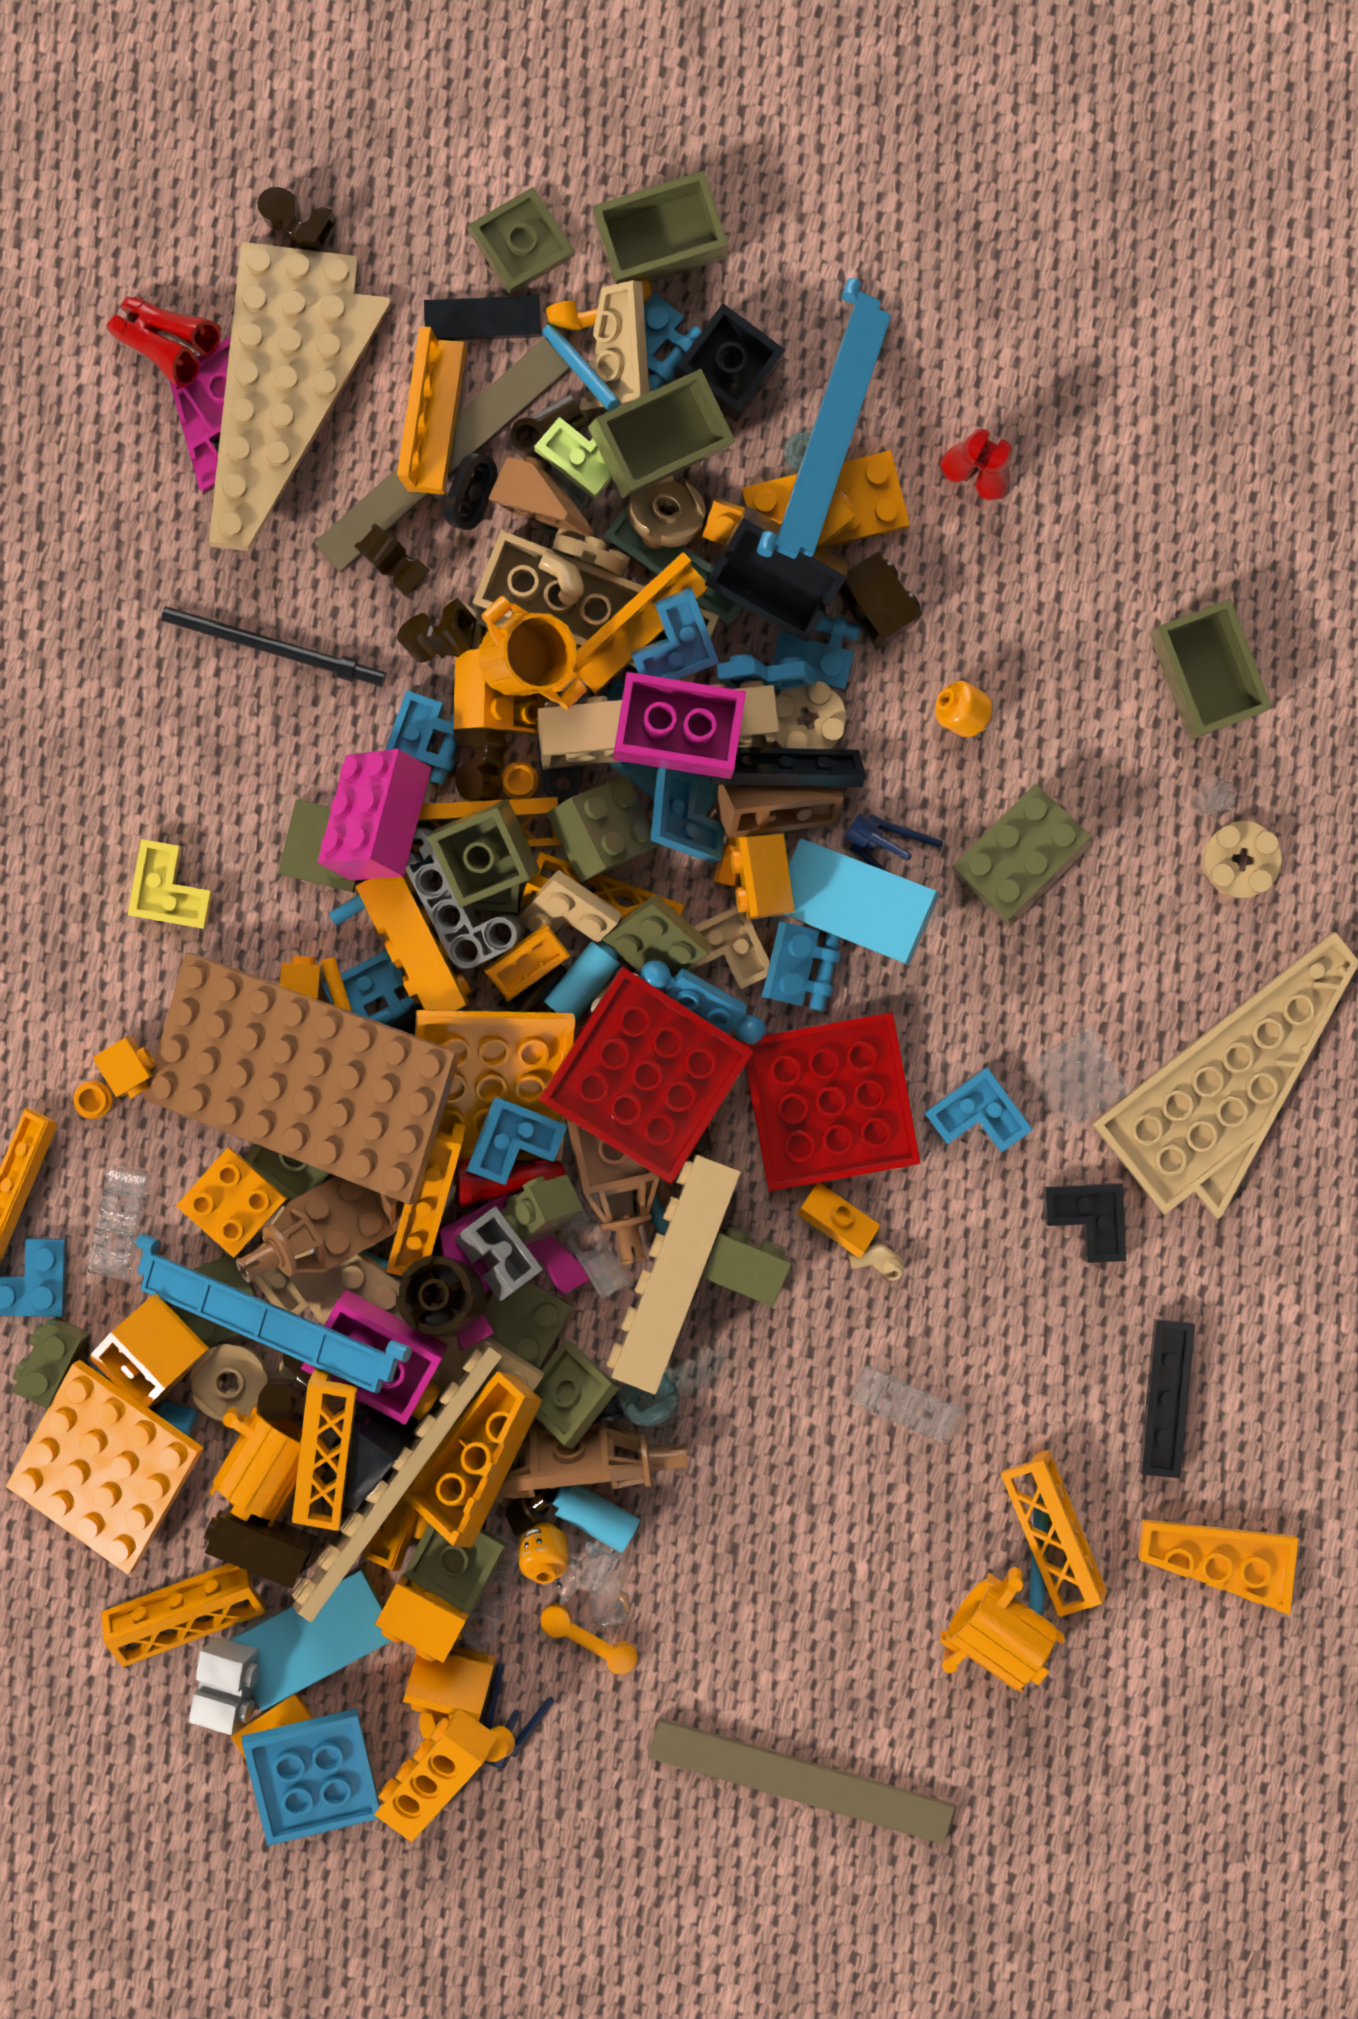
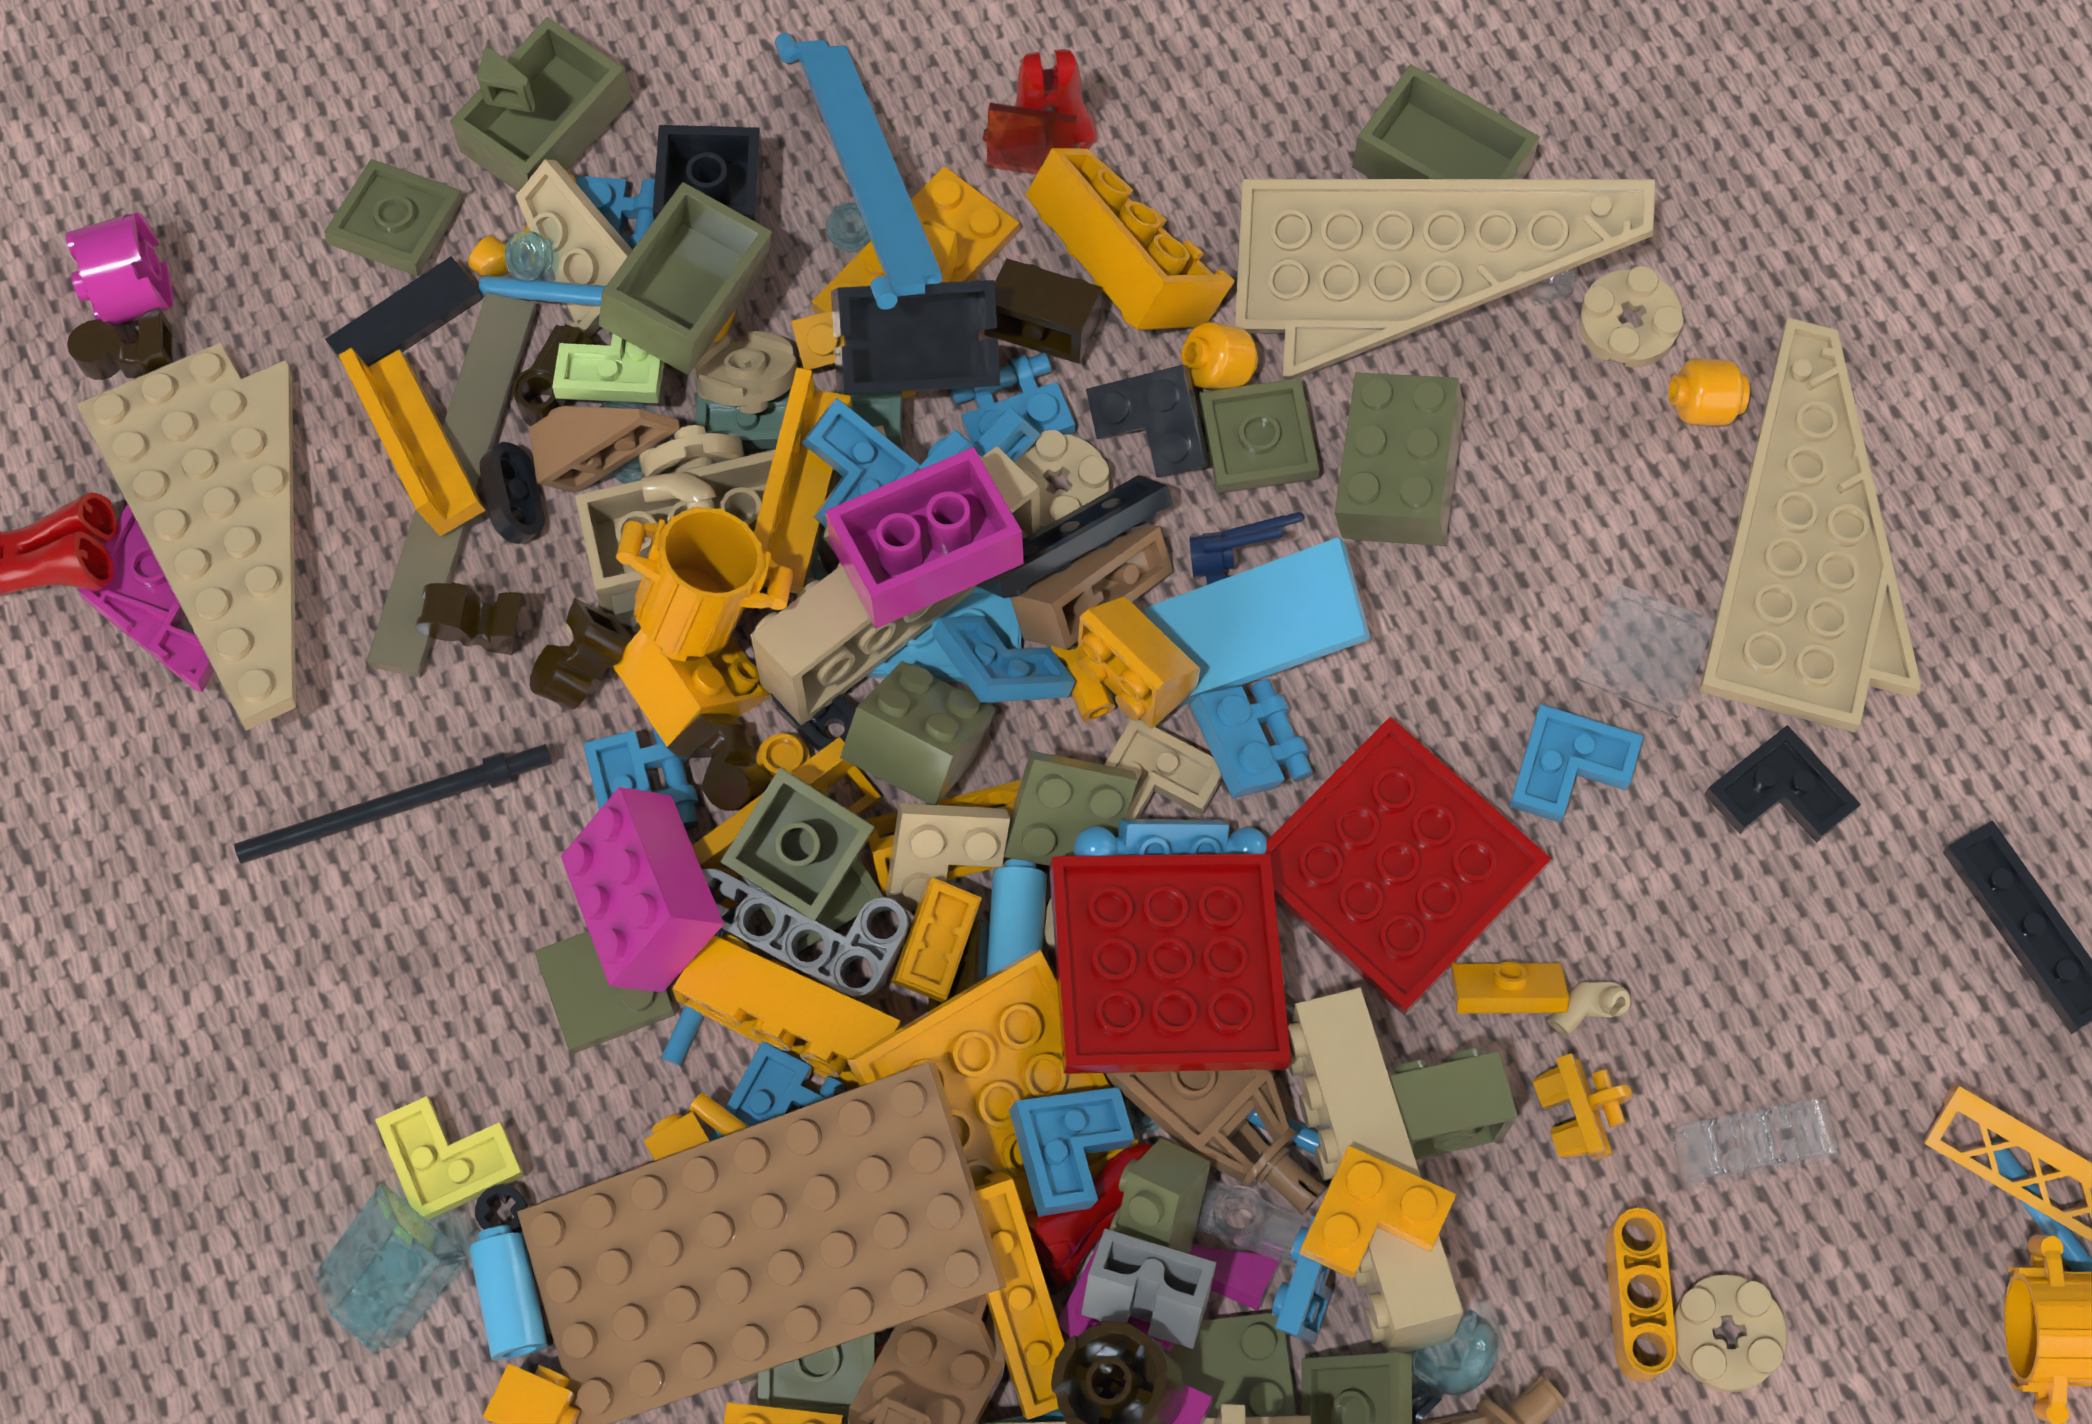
camera: 35 degrees left, 20 degrees down
none -> dark pink brick [66,212,174,327]
none -> clear light blue slope [314,1184,467,1353]
none -> medium azure brick [469,1225,548,1361]
none -> black bush [475,1184,528,1233]
none -> olive slope [476,47,536,112]
none -> clear light blue plate [505,231,554,282]
none -> clear red piece [982,102,1080,175]
none -> light orange wedge [1025,148,1235,330]
none -> black plate [1086,365,1210,478]
none -> olive plate [1199,378,1320,494]
none -> tan wing [1235,179,1656,380]
none -> dark azure plate [1272,1216,1333,1345]
none -> light orange plate [1300,1145,1456,1279]
none -> light orange hips [1533,1053,1633,1160]
none -> light orange beam [1605,1208,1677,1382]
none -> light orange head [1668,358,1750,427]
none -> tan plate [1673,1275,1787,1393]

